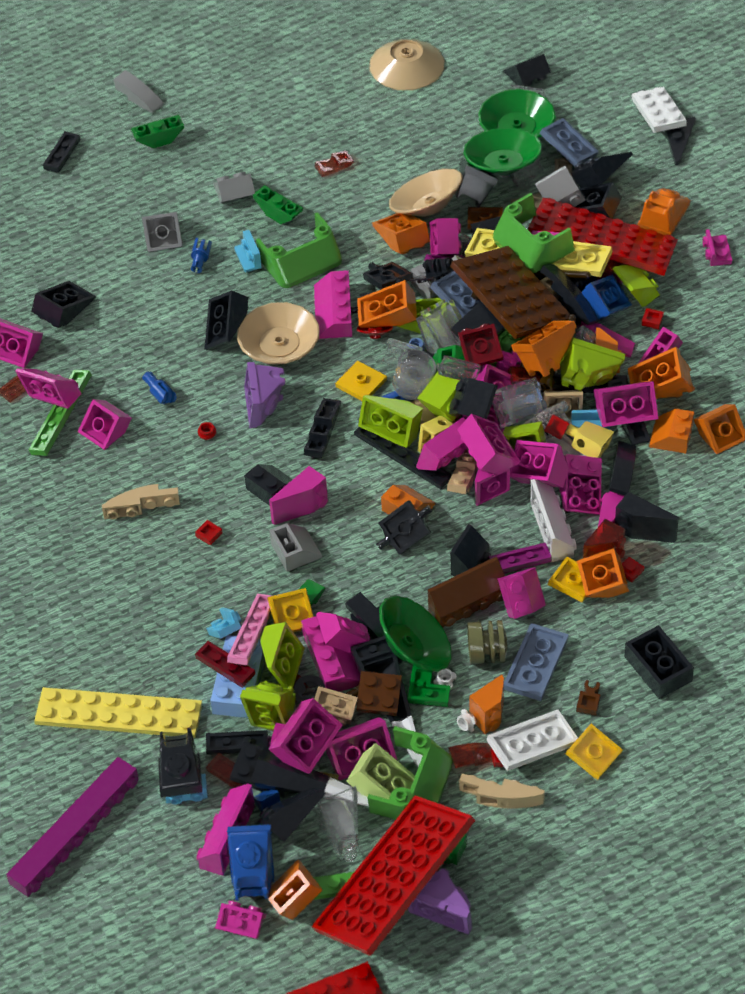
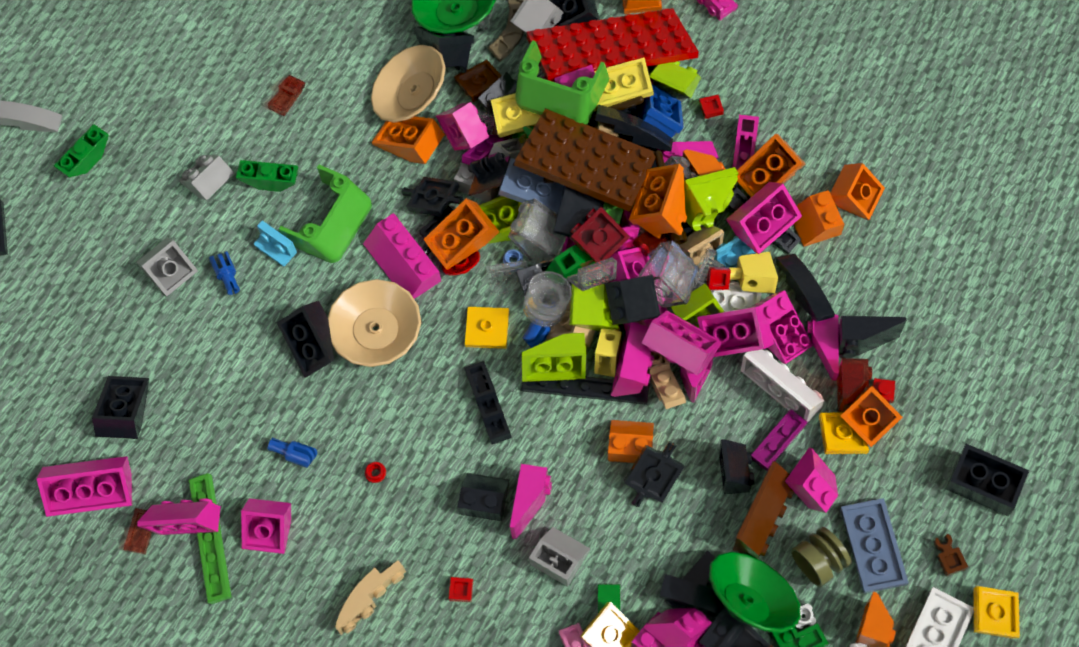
camera: 30 degrees left, 15 degrees up
medium lavender piece [244,362,286,428] -> none

